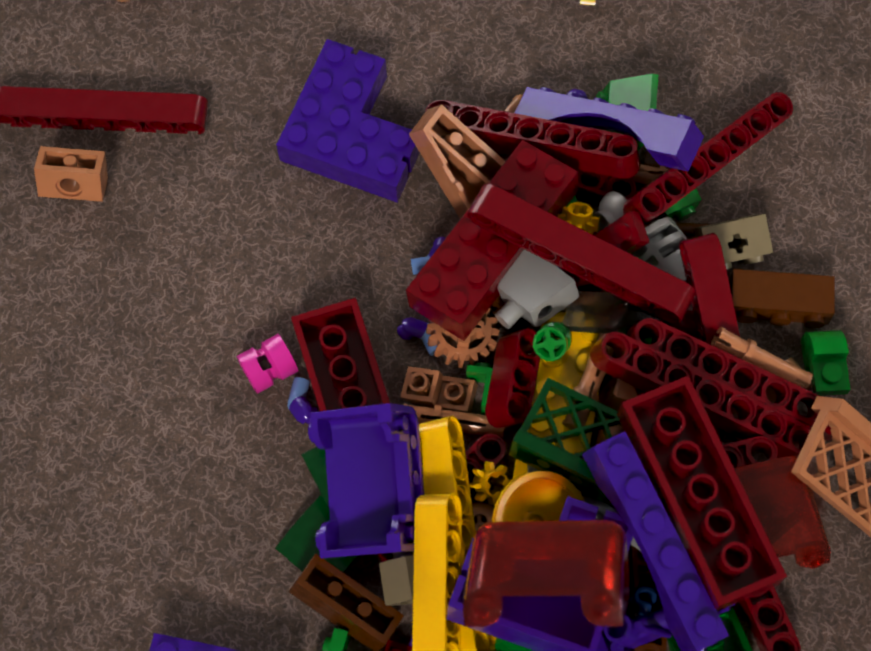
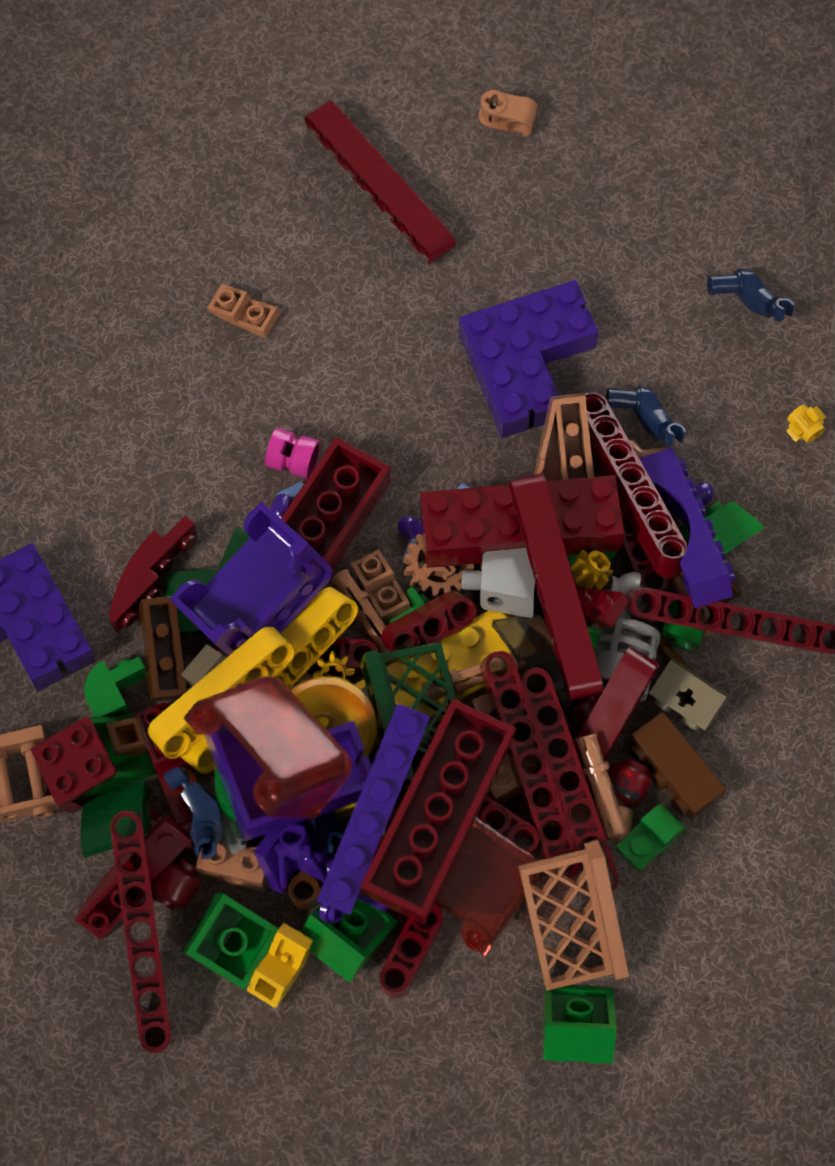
camera: 45 degrees right, 0 degrees up
nougat brick [34,146,108,202] -> none
green wheel [533,322,572,361] -> none
none -> dark red slope [109,515,197,632]
none -> nougat slope [207,284,280,339]
none -> dark blue arm [606,385,686,446]
none -> dark red head [608,758,651,808]

